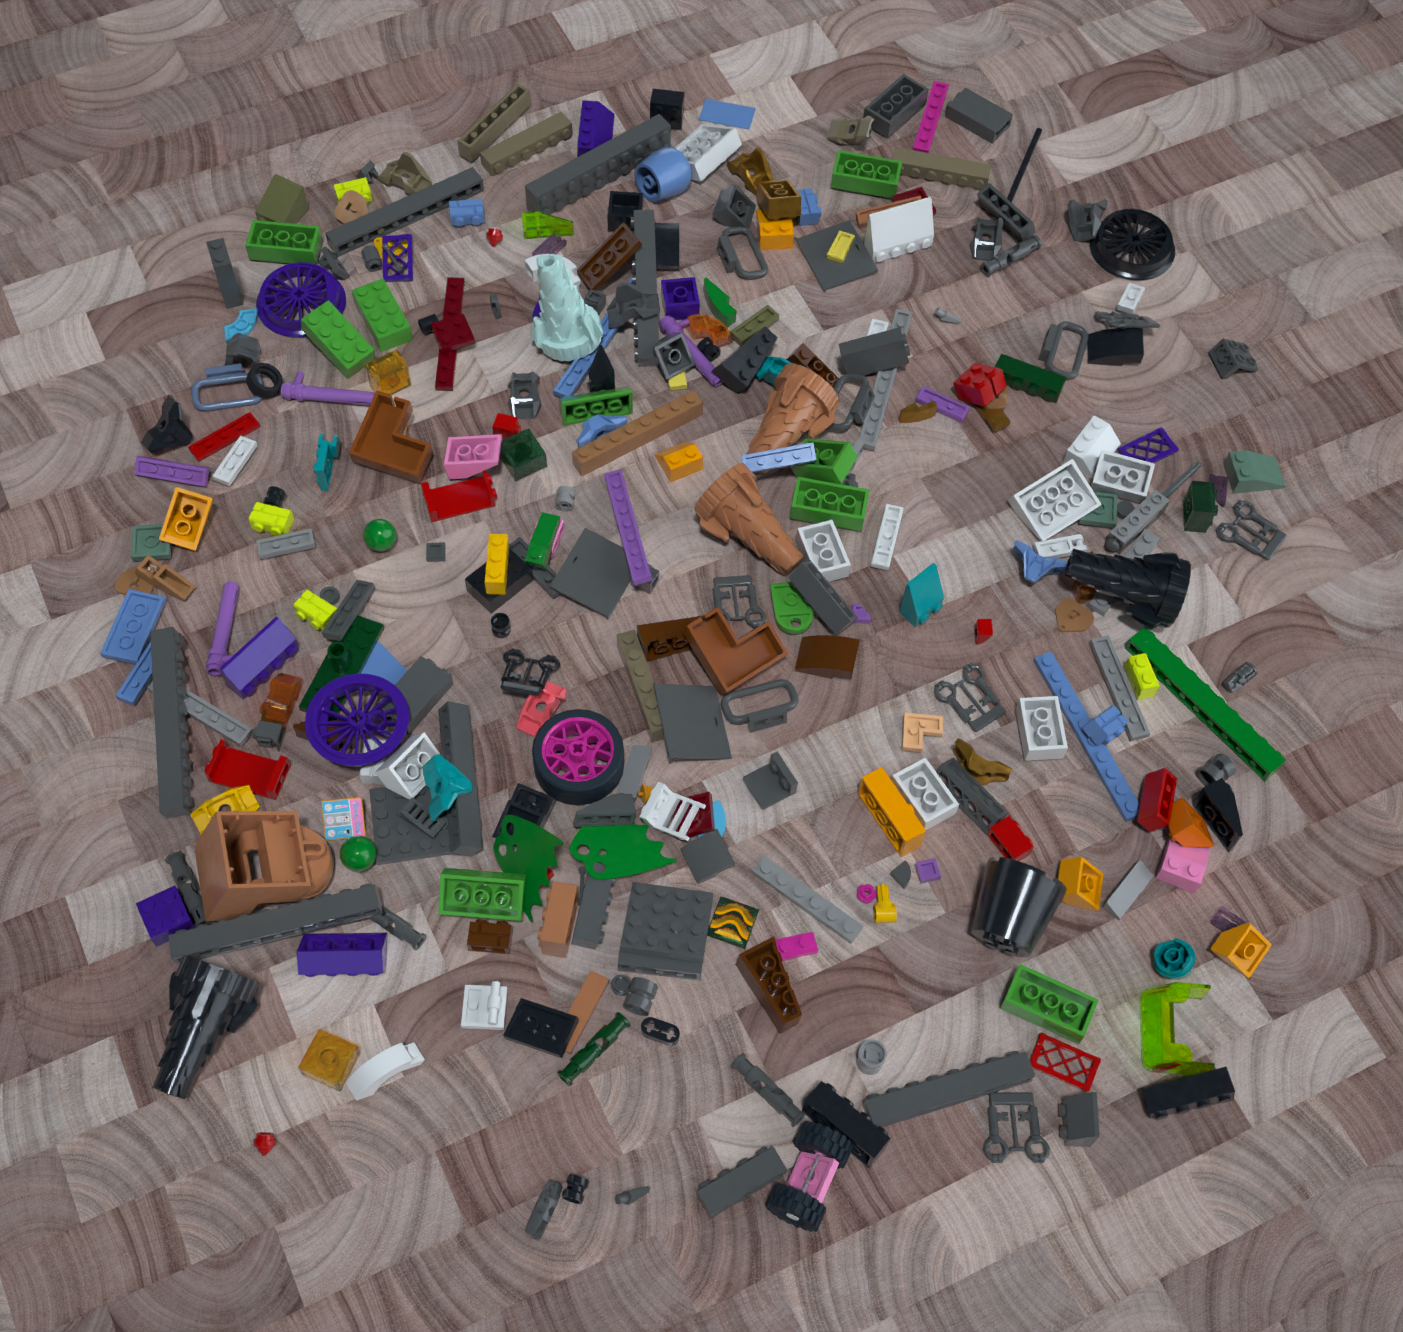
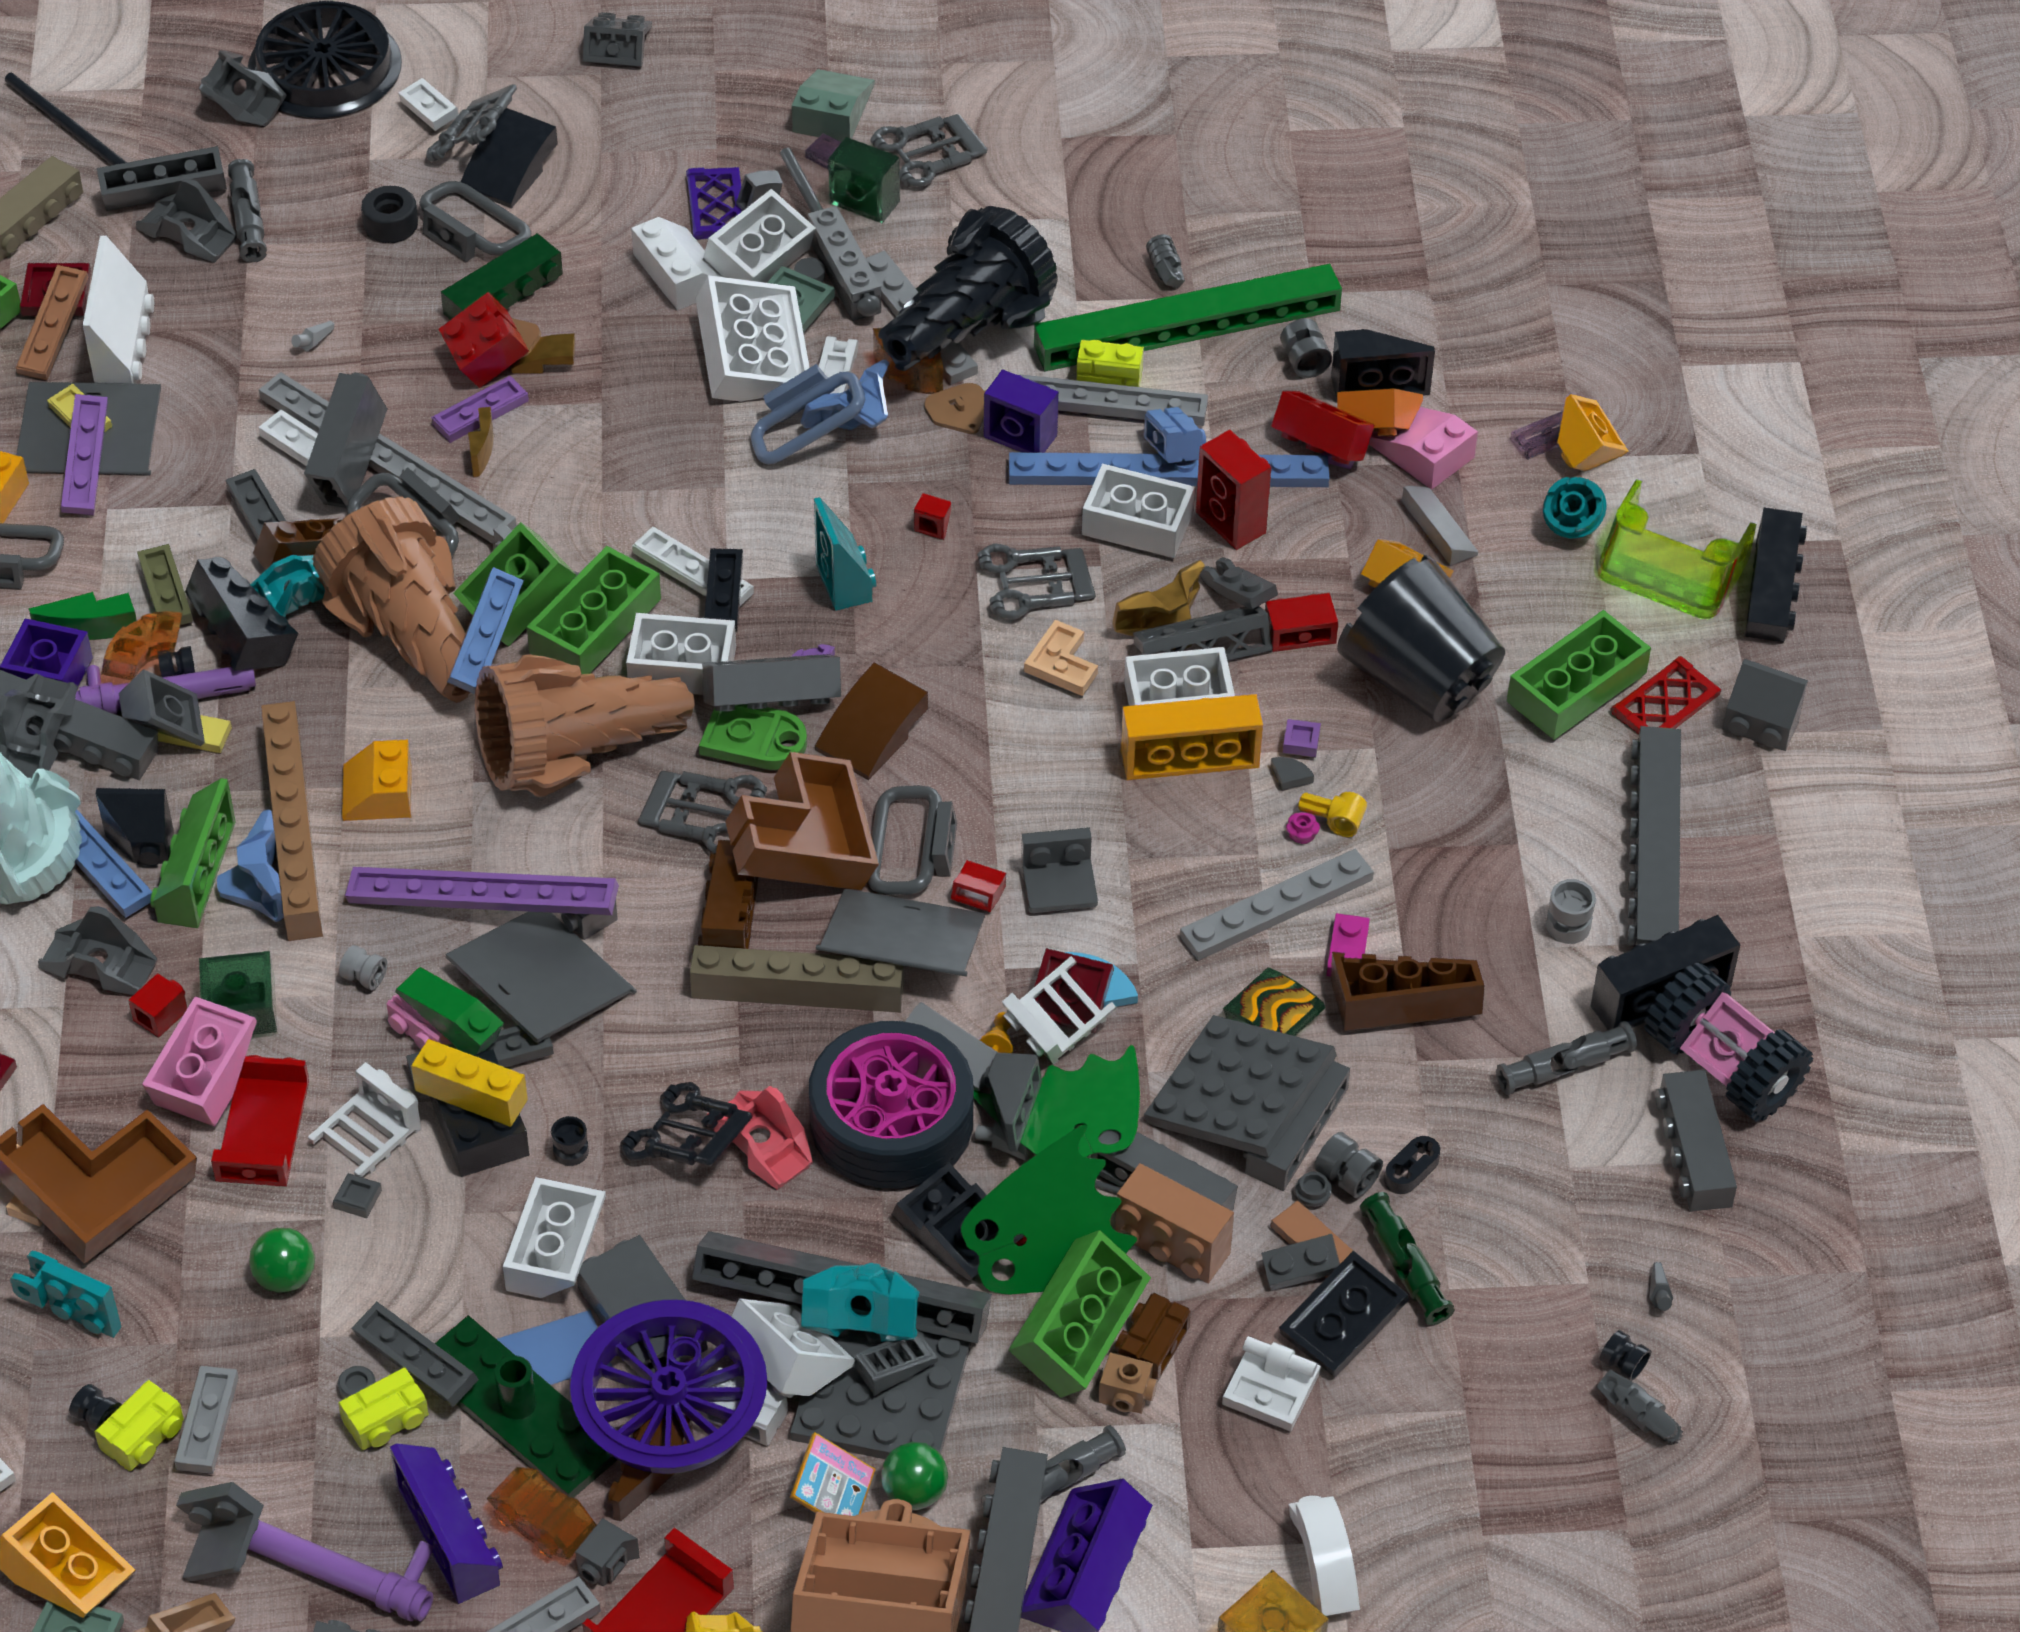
camera: 65 degrees left, 10 degrees down
dark grey slope [680,829,735,884] -> none
dark grey piece [983,1092,1050,1163] -> none
none -> medium lavender plate [61,394,108,515]
none -> dark grey bracket [176,1482,264,1582]
none -> dark grey plate [226,469,286,540]
none -> white plate [308,1062,421,1177]
none -> black tyre [361,186,418,243]
none -> white slope [503,1177,606,1298]
none -> black plate [704,548,743,632]
none -> dark grey piece [736,171,783,211]
none -> sand blue bar [751,364,865,464]
none -> red piece [951,860,1006,912]
none -> dark purple brick [984,369,1059,453]
none -> medium nougat brick [1099,1353,1158,1414]
none -> red brick [1196,429,1271,550]
none -> dark grey hinge [1200,557,1278,610]
none -> dark grey plate [1261,1234,1340,1291]

